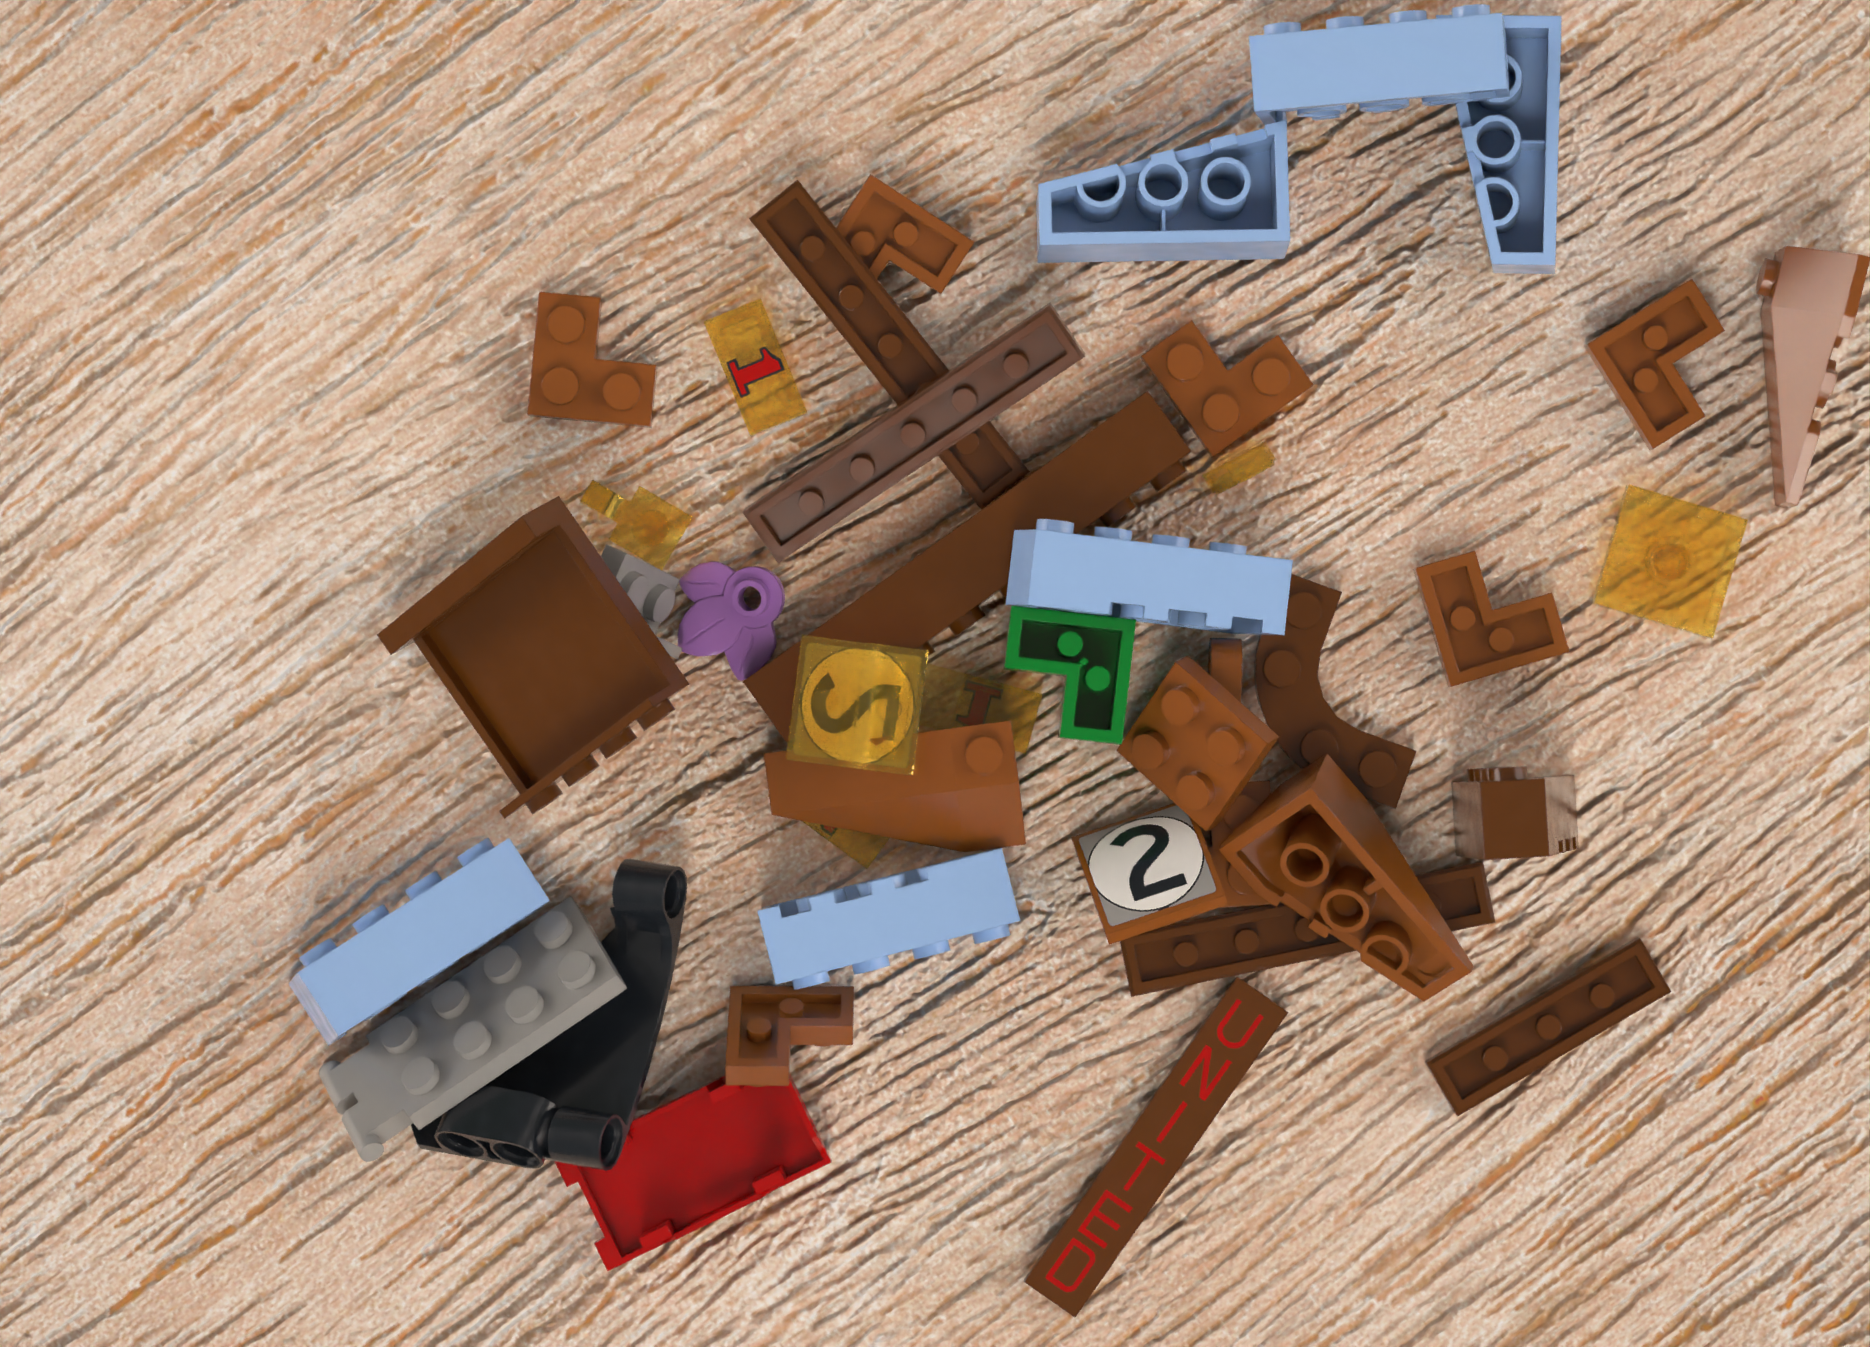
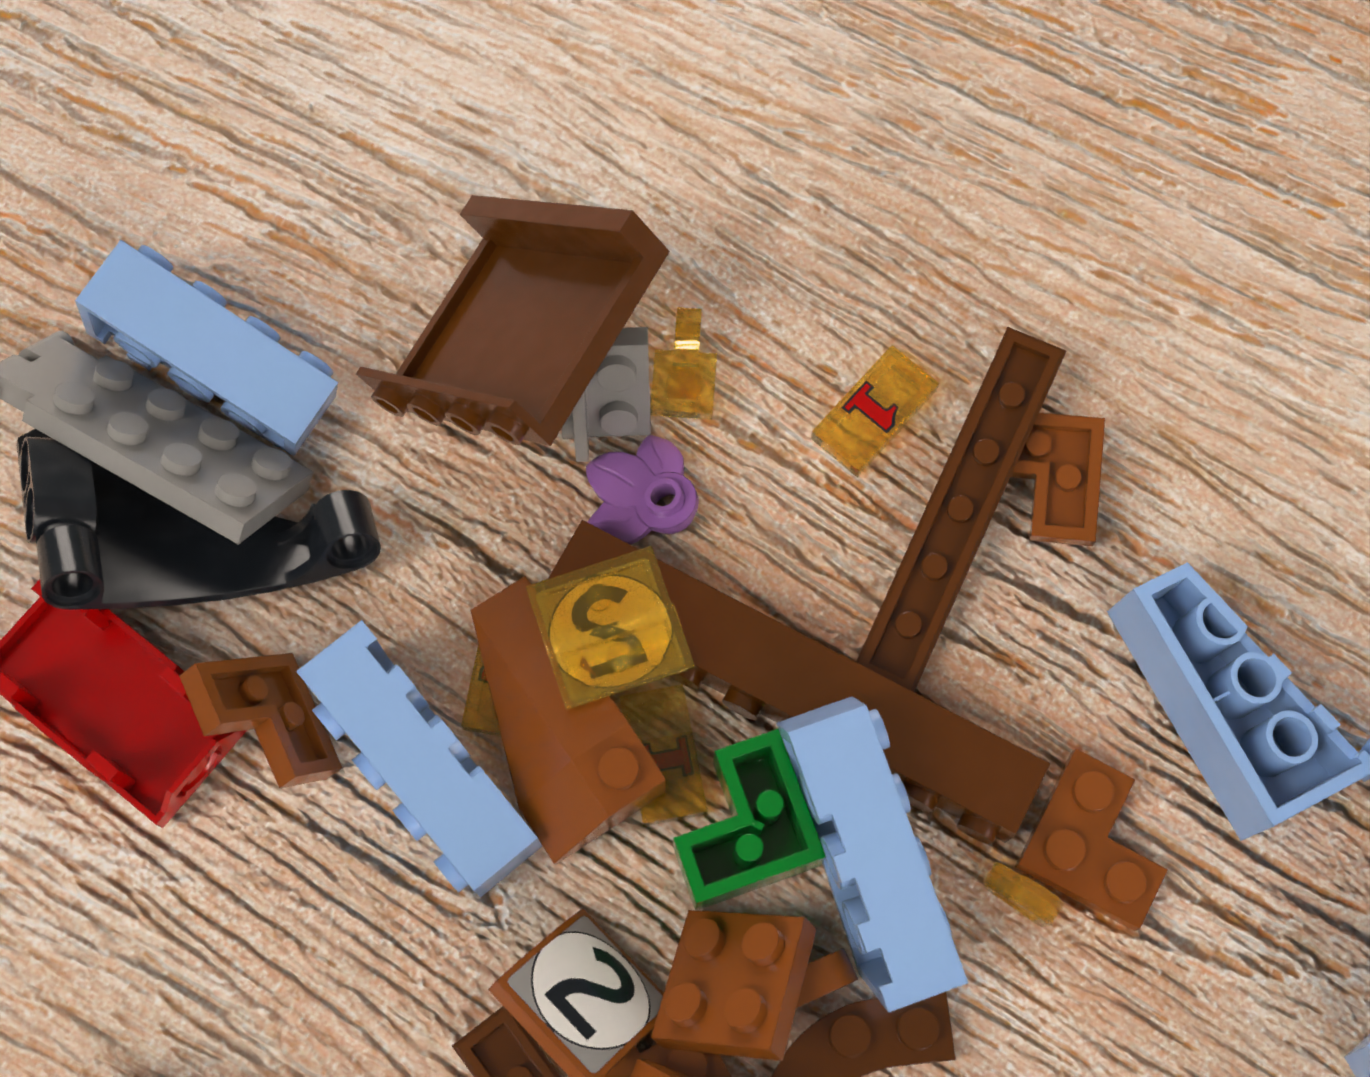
camera: 65 degrees right, 15 degrees down
dark orange plate [527,292,658,428] -> none
reddish brown tile [743,303,1085,563] -> none

